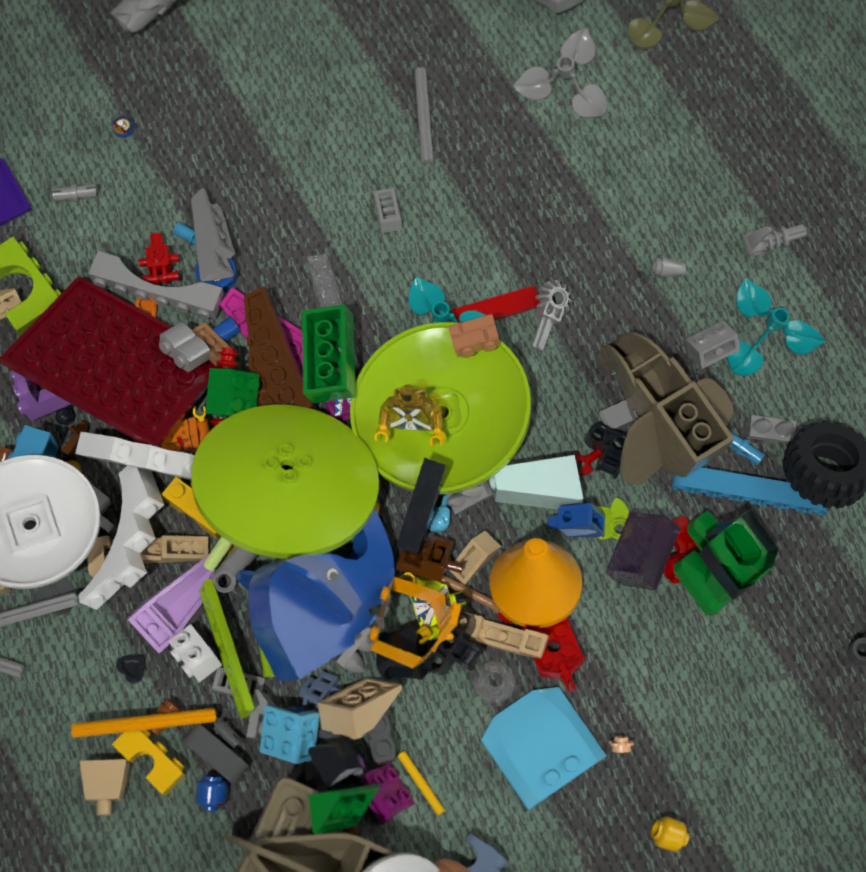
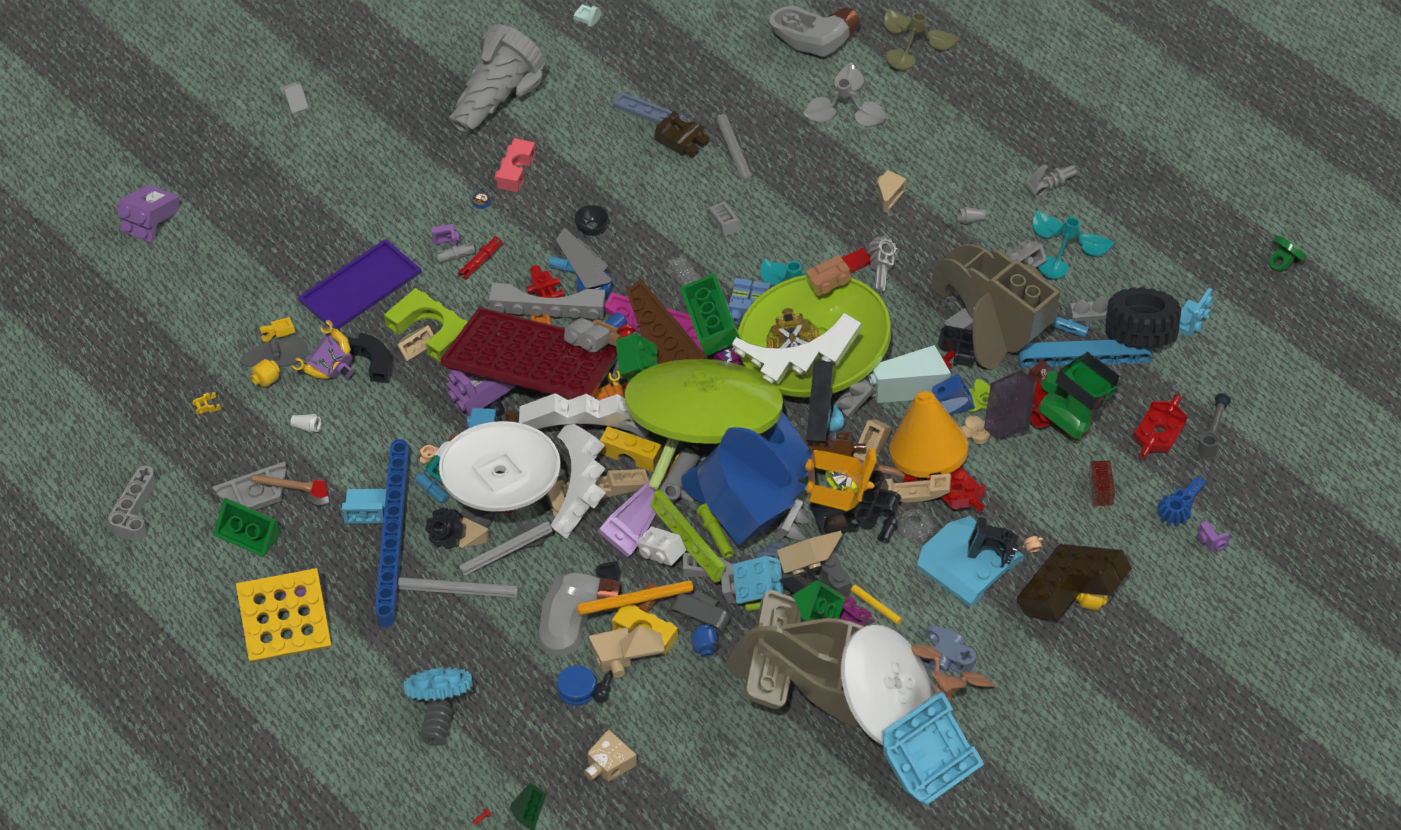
camera: 10 degrees left, 20 degrees down
none -> medium lavender bracket [431,224,460,247]
none -> red pin [458,236,503,280]
none -> coral arch [495,138,536,192]
none -> light grey piece [537,573,622,656]
none -> blue head [557,665,596,706]
none -> black piece [575,205,608,234]
none -> black bar [592,670,613,703]
none -> sand blue tile [613,92,684,128]
none -> tan slope [620,625,665,660]
none -> dark brown hips [654,111,710,158]
none -> medium blue hips [729,278,771,326]
none -> white arch [732,313,862,385]
none -> tan slope [877,170,906,213]
none -> black pin [877,517,898,544]
none -> tan plate [960,416,995,444]
none -> black tile [968,517,1019,568]
none -> dark brown piece [1016,544,1132,620]
none -> clear red tile [1025,359,1048,384]
none -> clear red brick [1089,461,1115,506]
none -> red plate [1133,394,1188,459]
none -> blue gear [1157,476,1206,527]
none -> medium lavender bracket [1198,521,1230,552]

